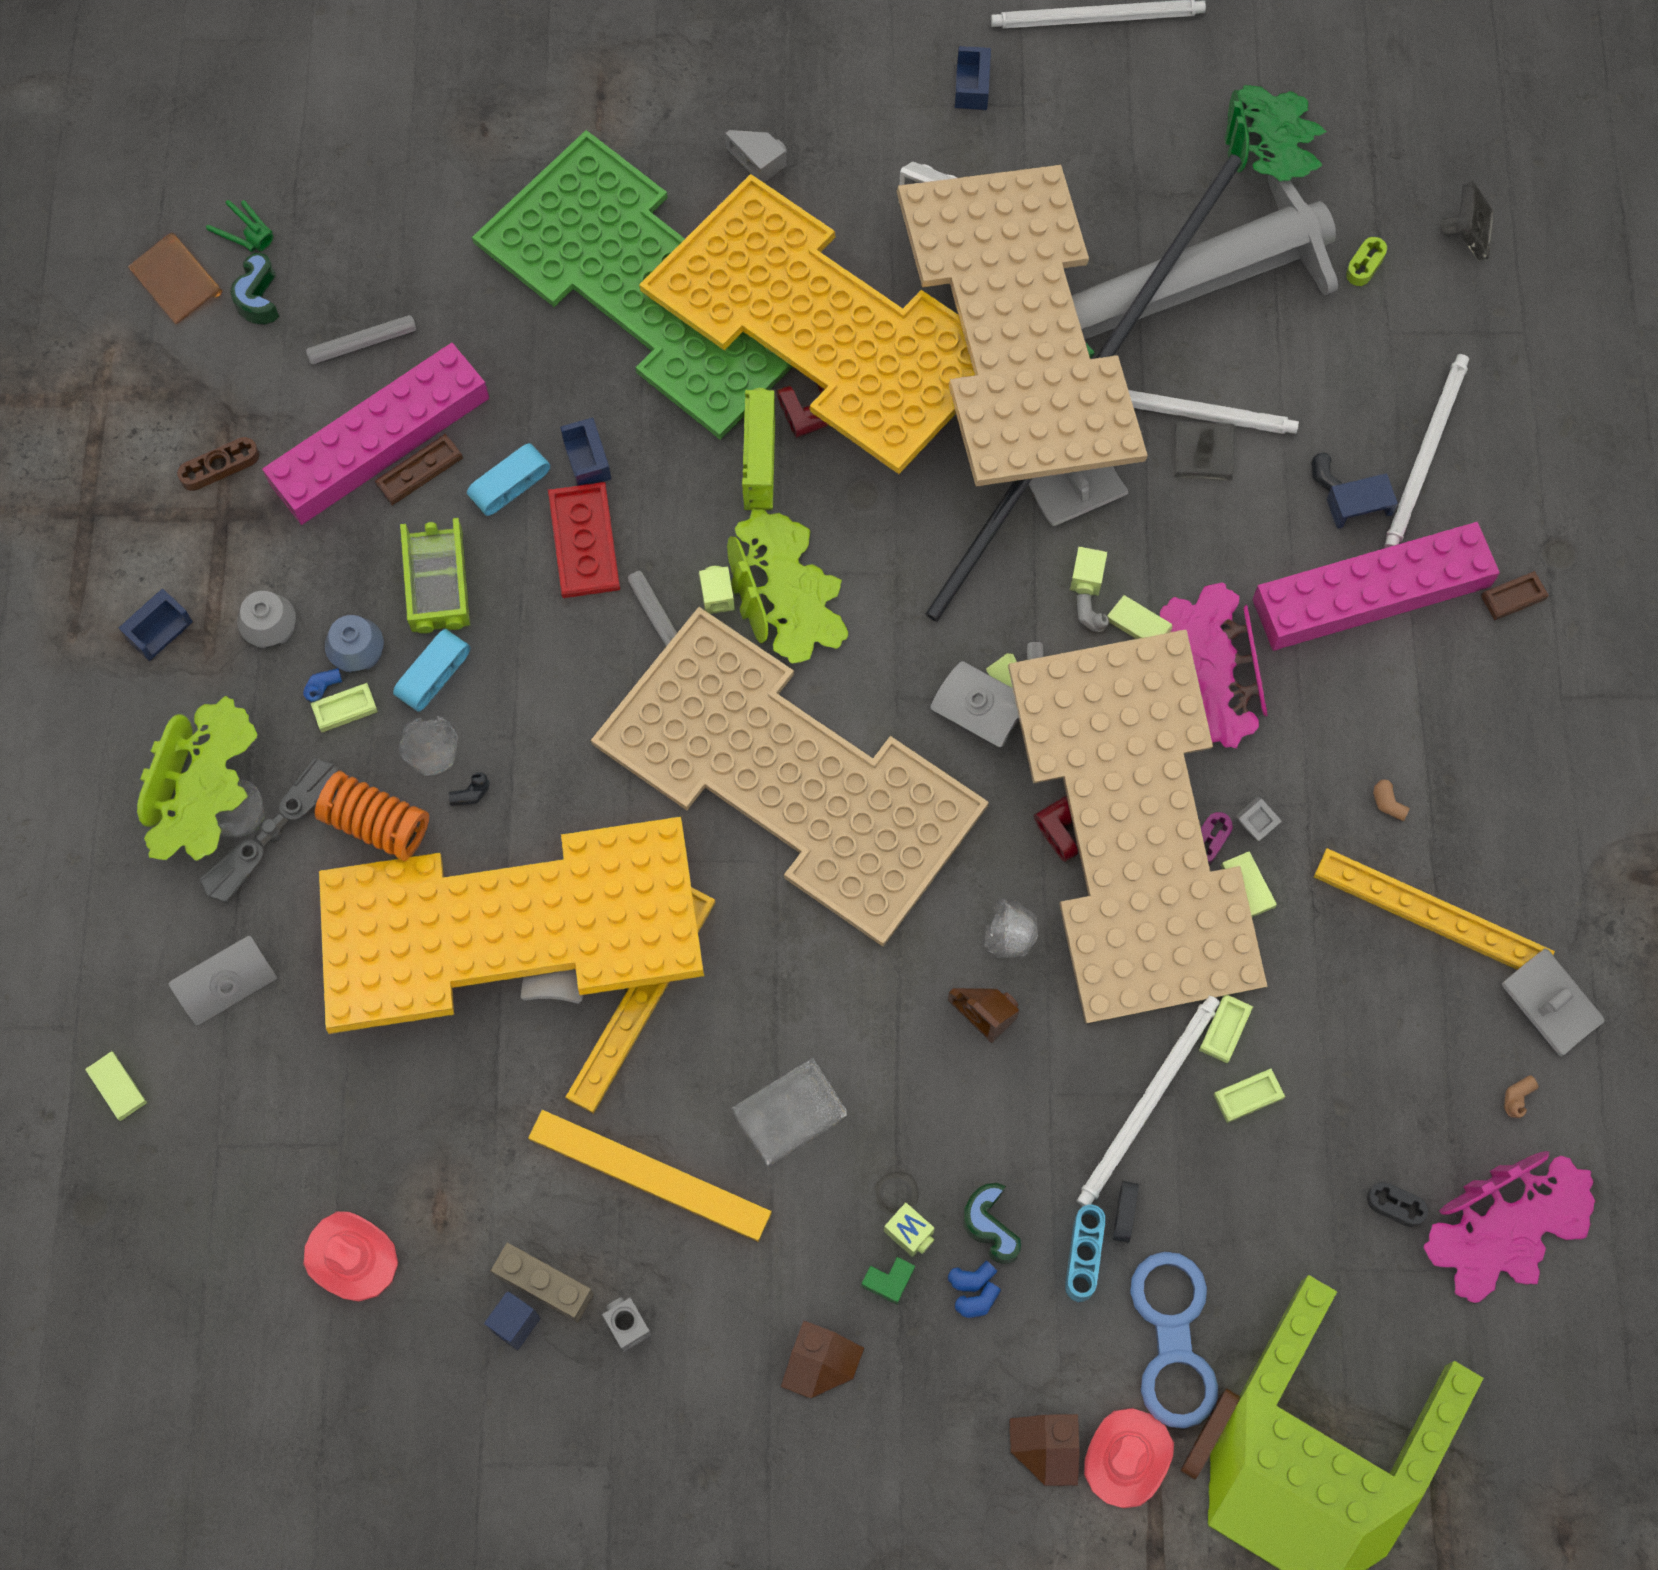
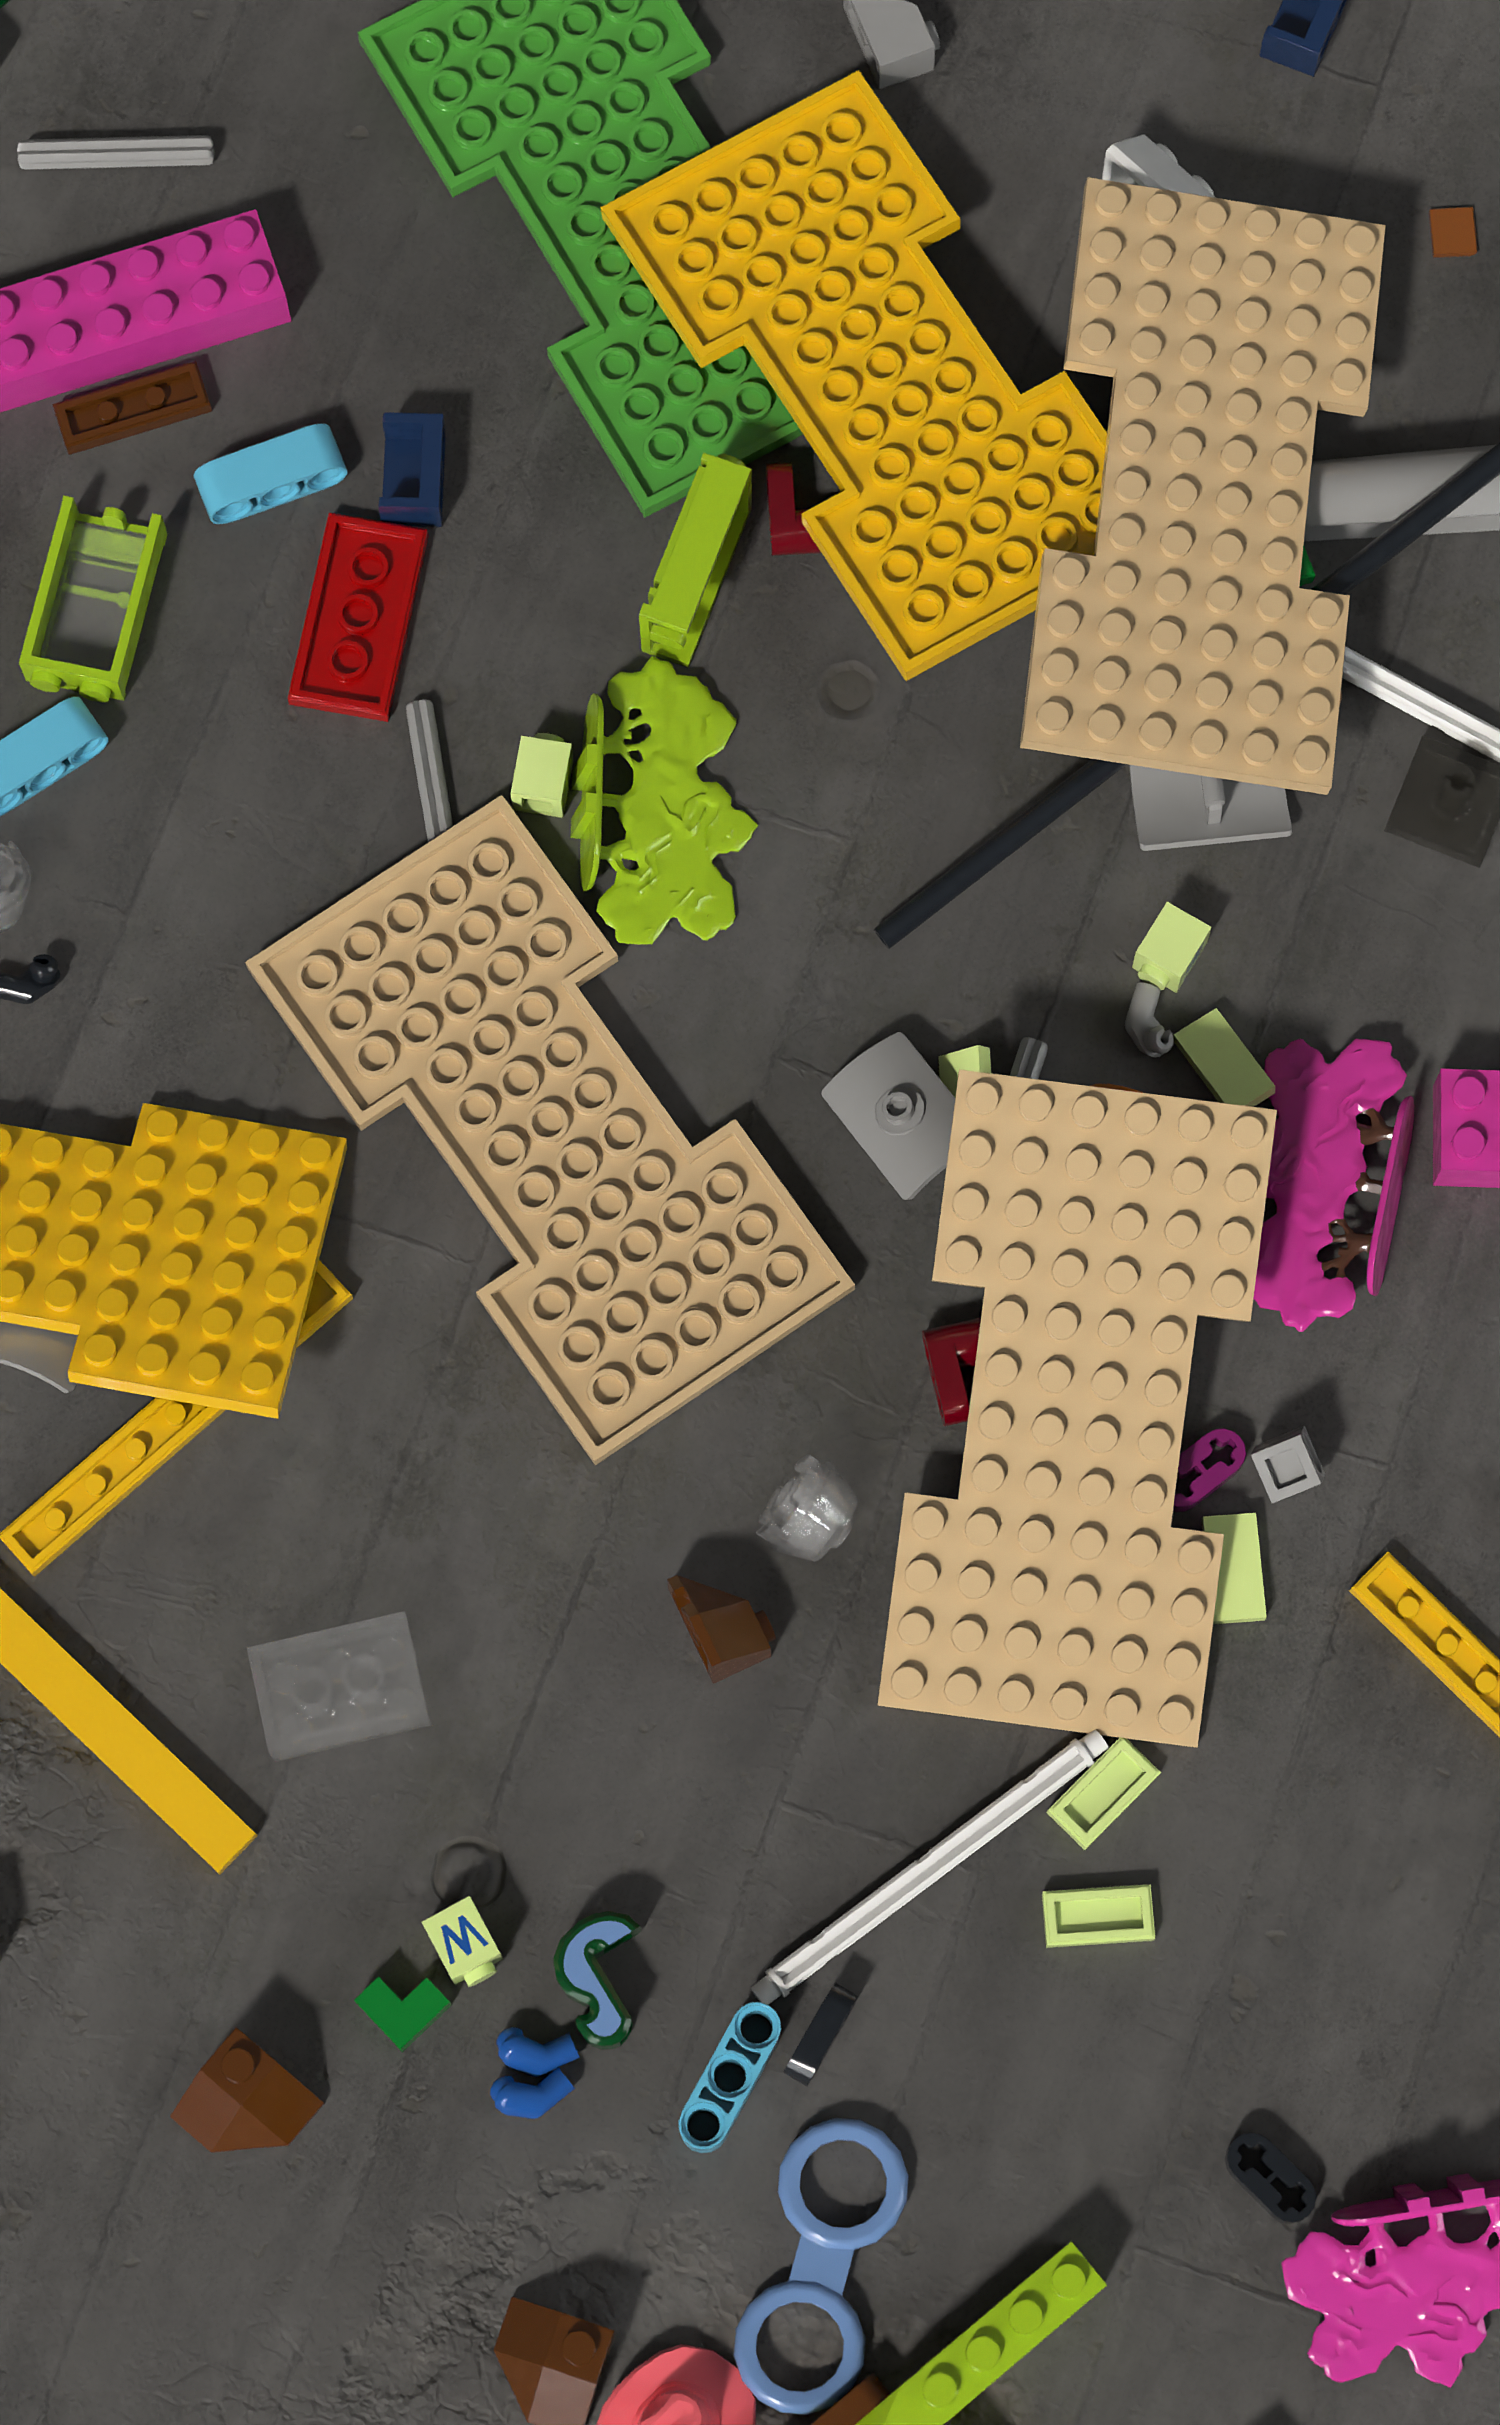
camera: 20 degrees right, 5 degrees up
none -> dark orange piece [1429,207,1477,258]

